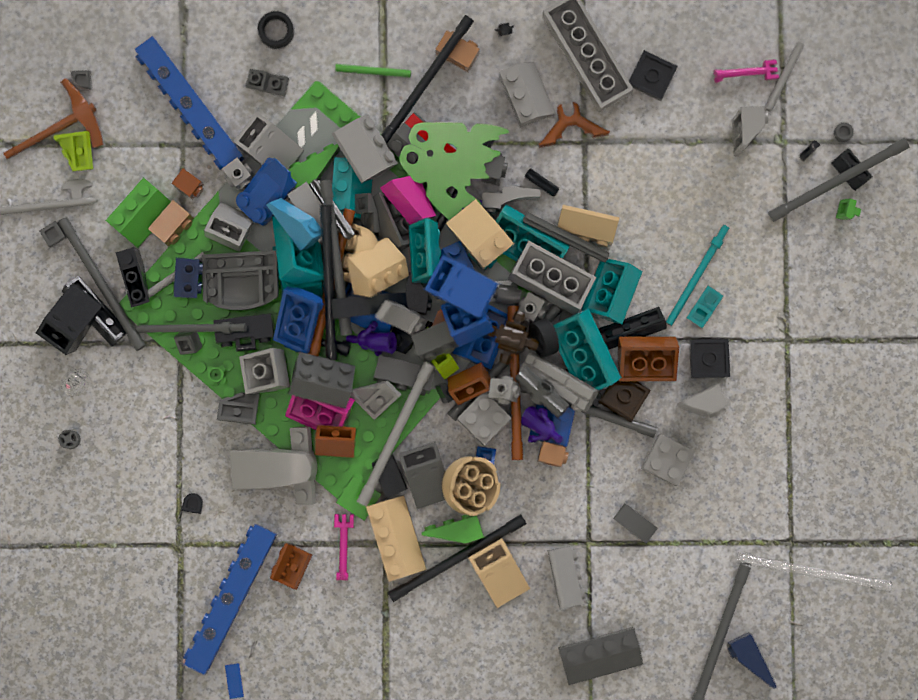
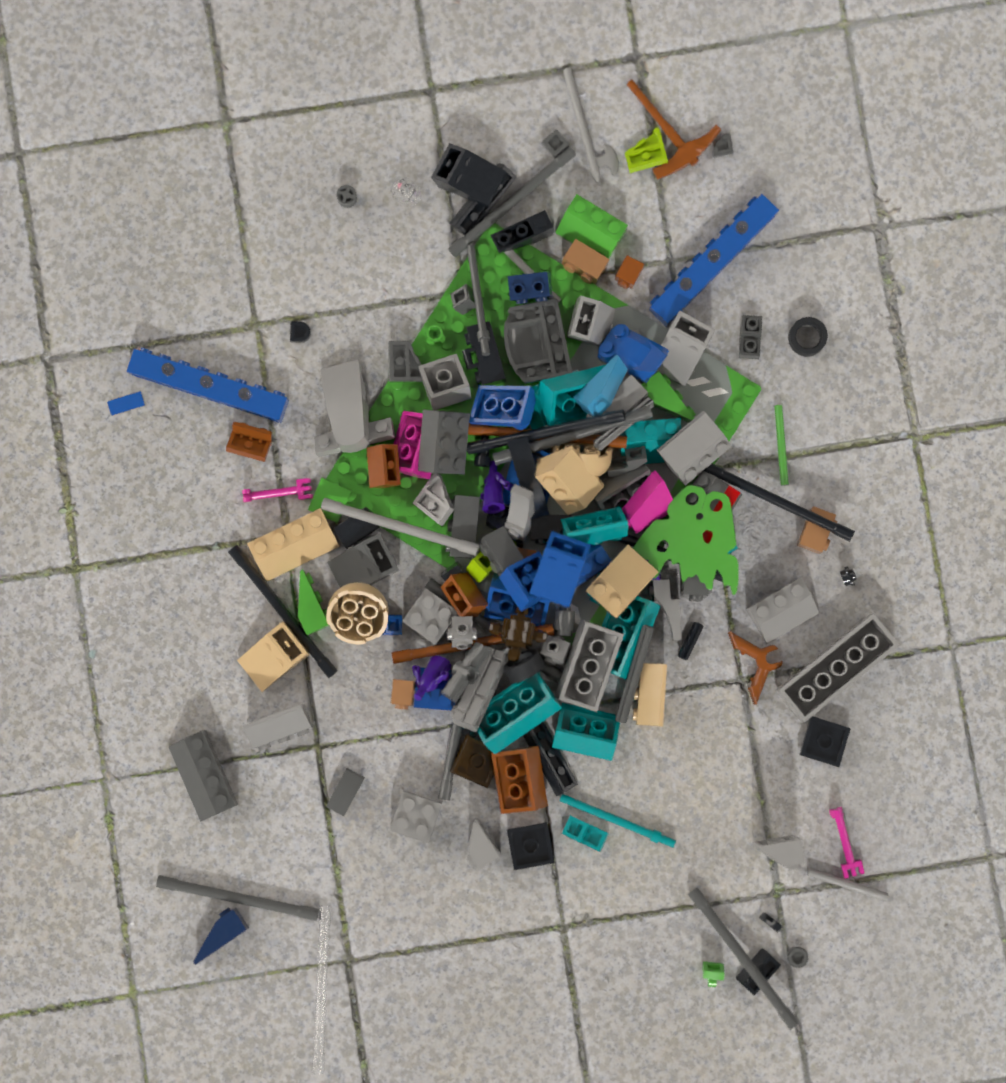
camera: 85 degrees right, 0 degrees up
light grey brick [222,157,253,190] -> none

